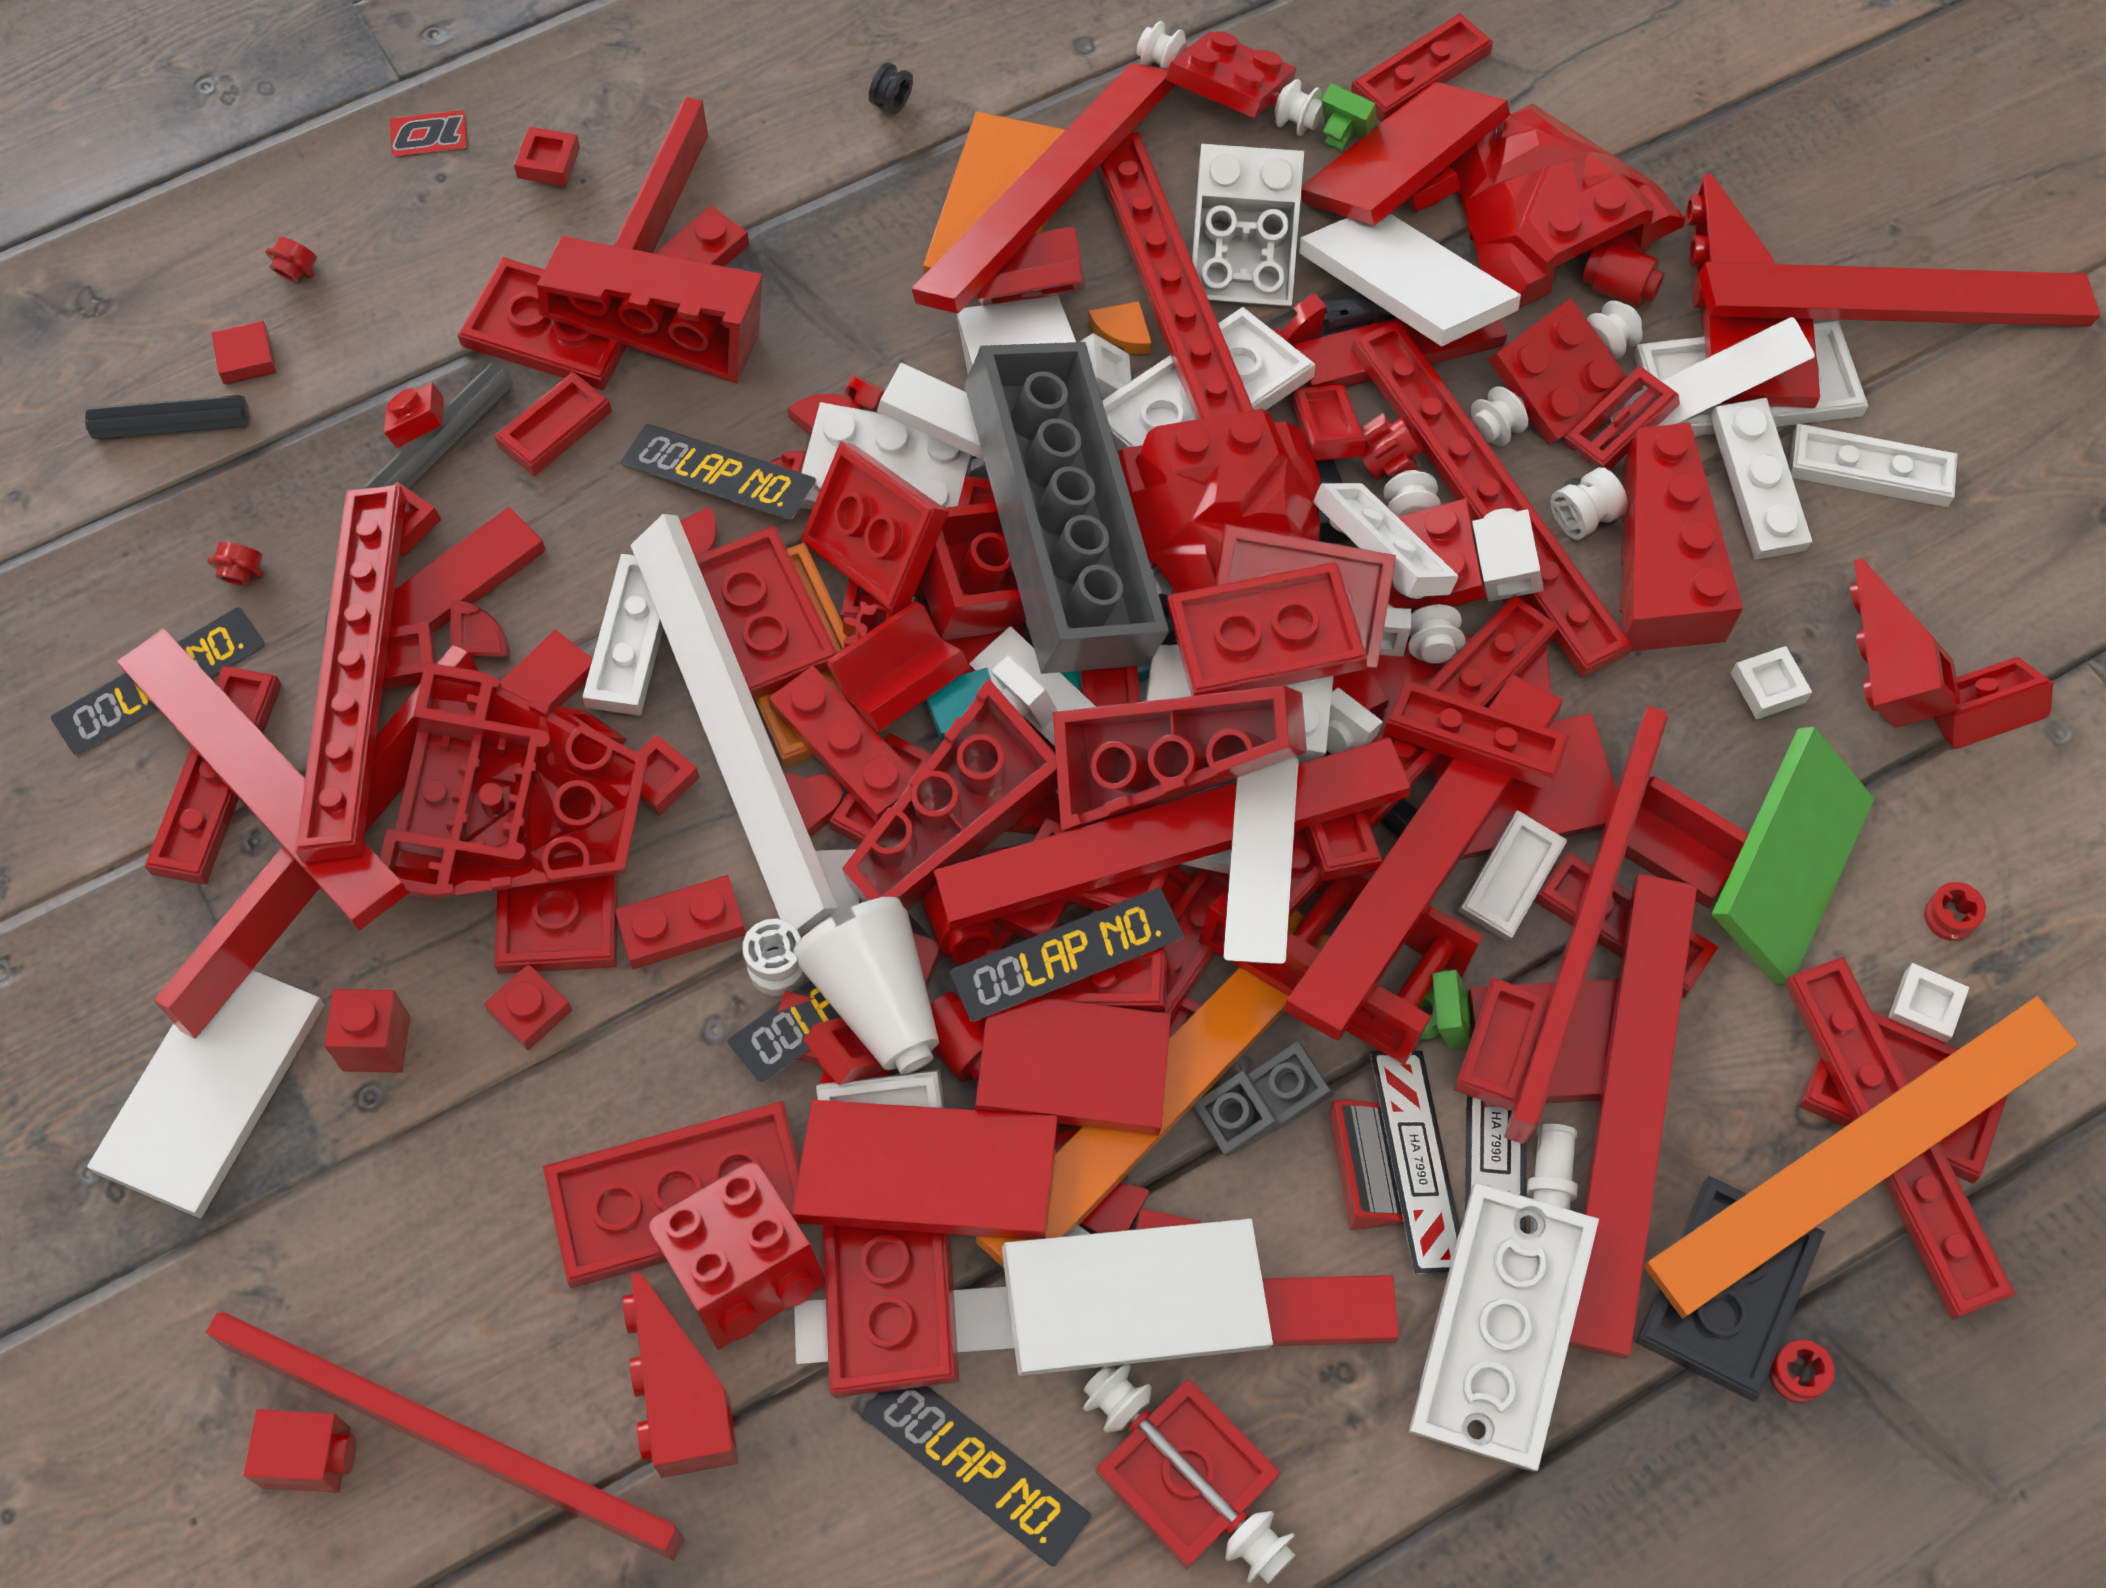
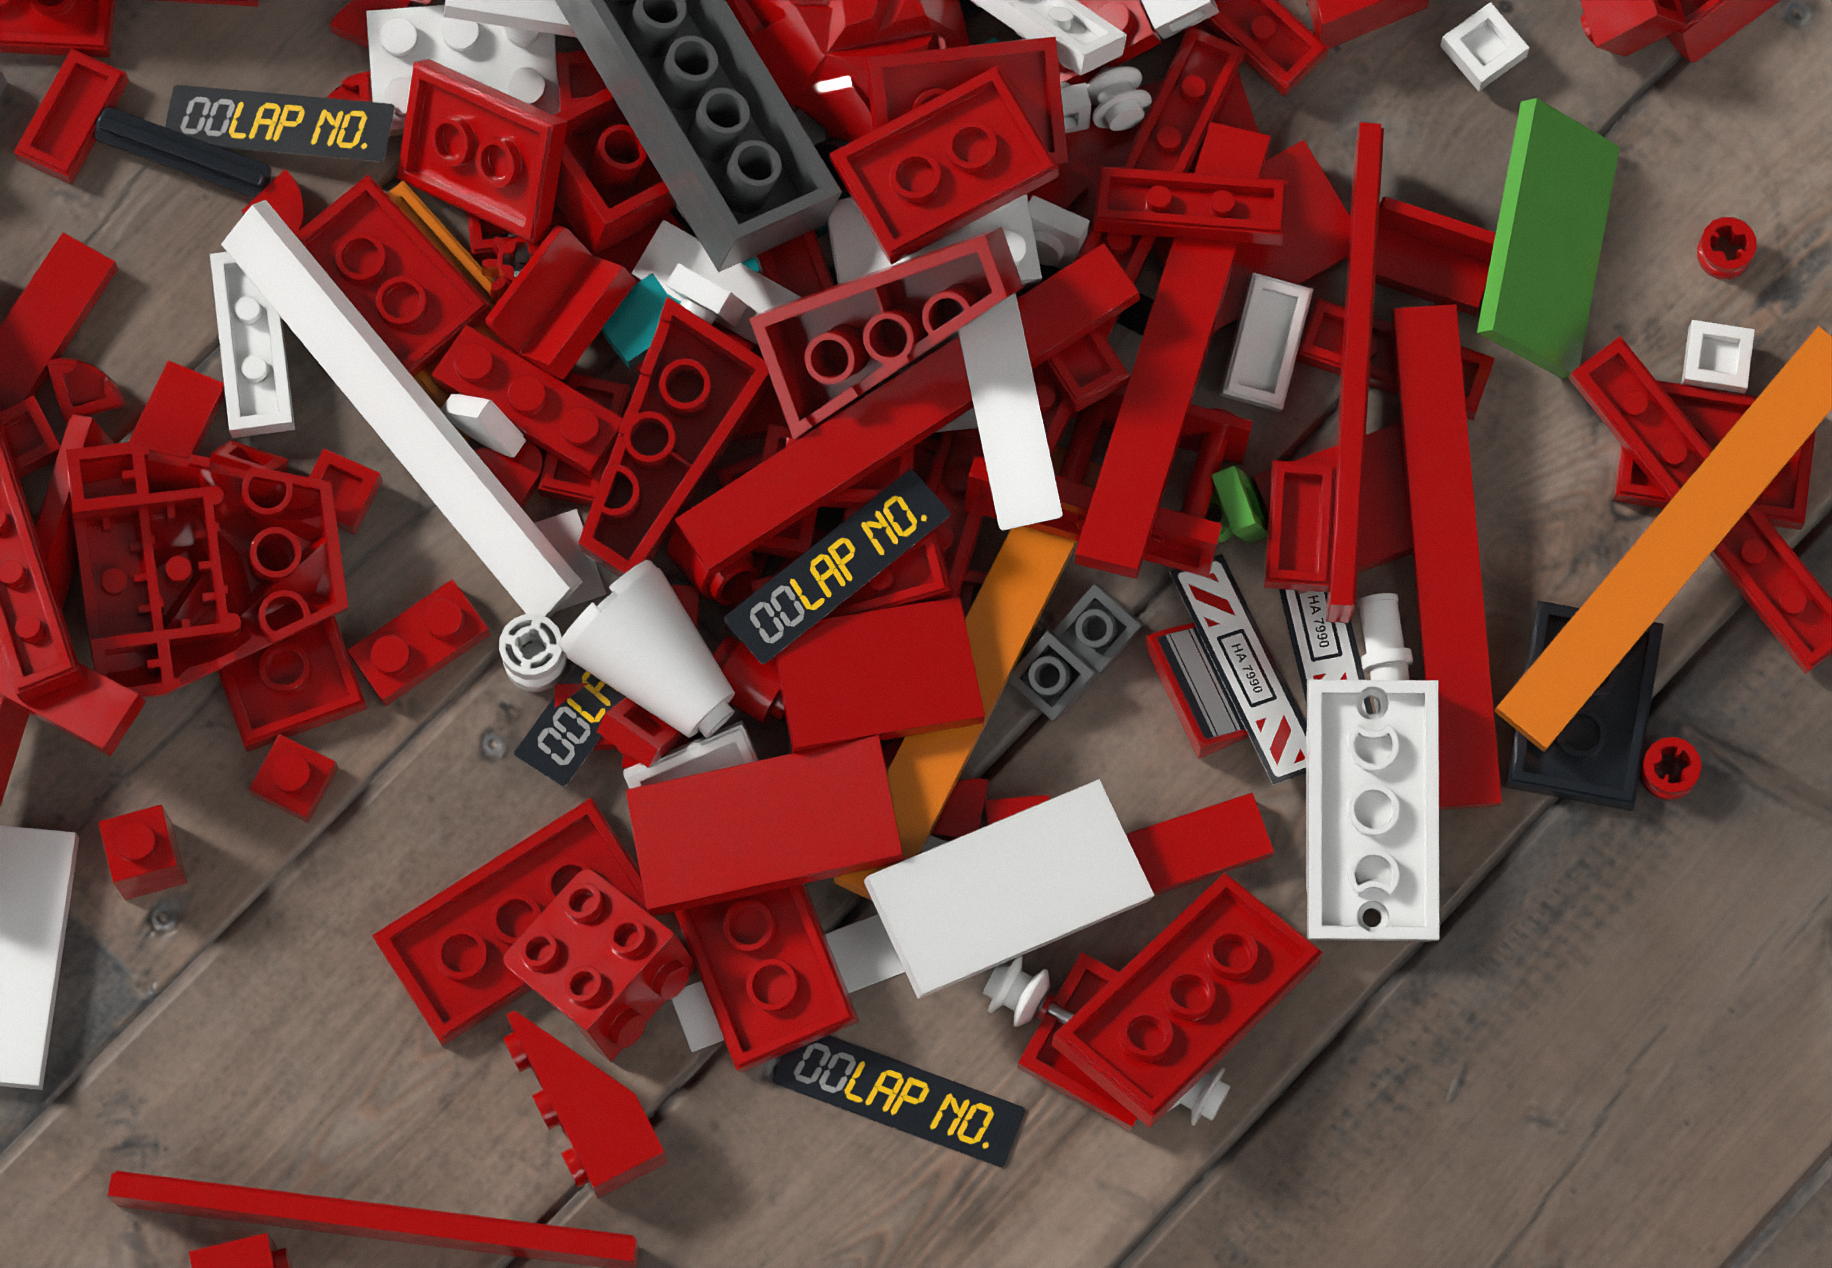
camera: 15 degrees left, 10 degrees up
none -> black axle [94,107,272,199]
none -> white tile [440,394,526,458]
none -> red tile [1052,873,1323,1128]

